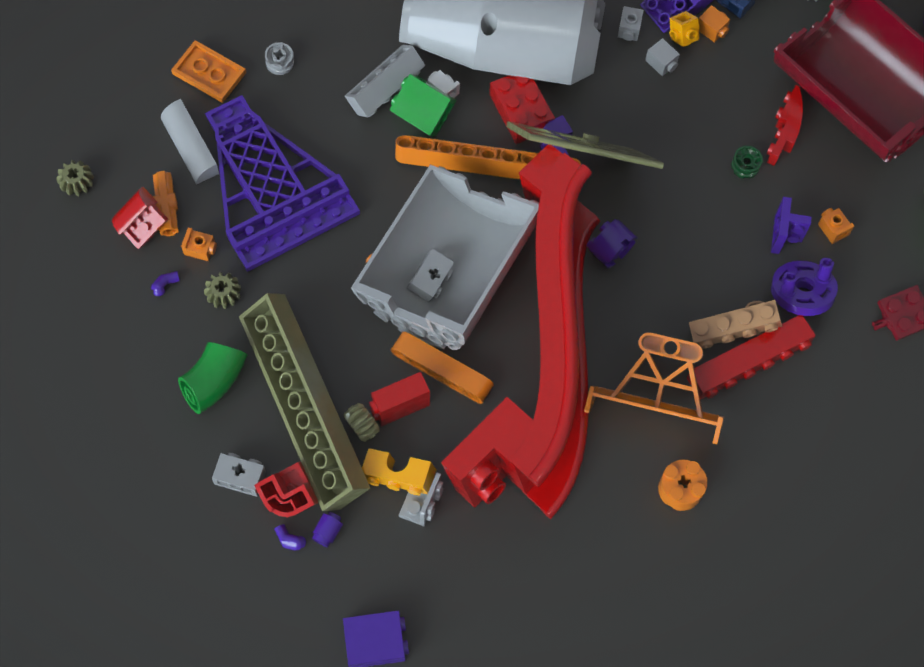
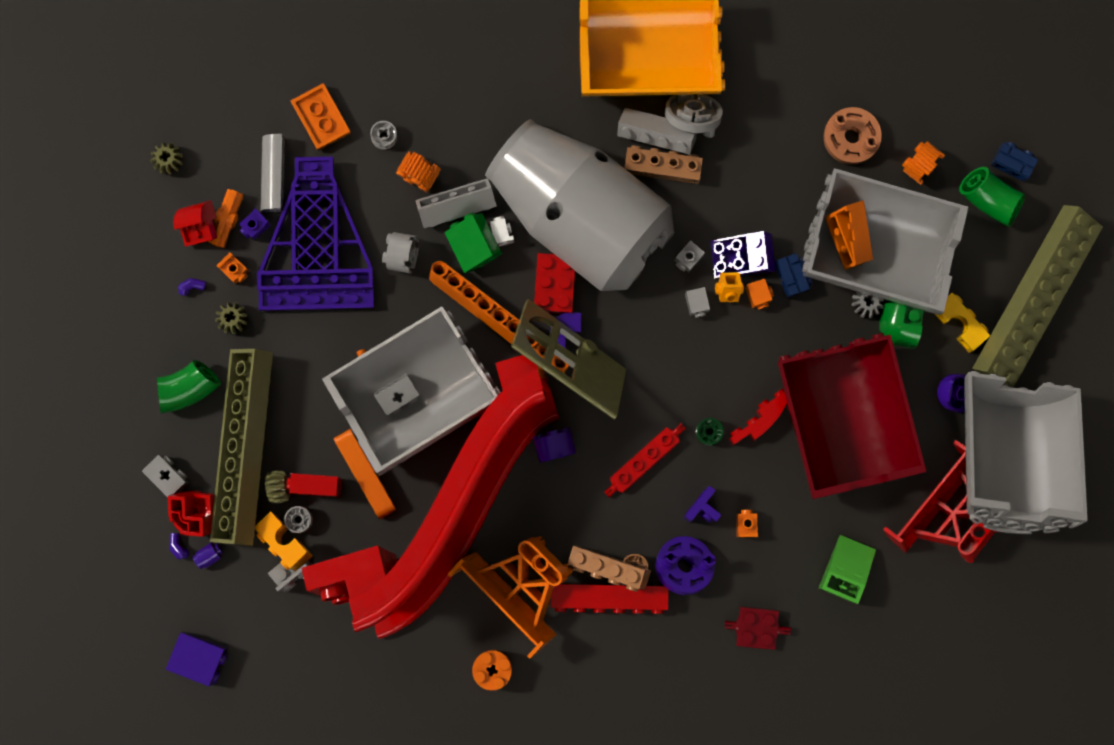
camera: 30 degrees right, 15 degrees up
none -> dark purple brick [239,208,271,240]
none -> light grey wheel [284,506,313,533]
none -> light grey brick [382,232,419,274]
none -> orange brick [396,152,441,193]
none -> red plate [604,423,686,498]

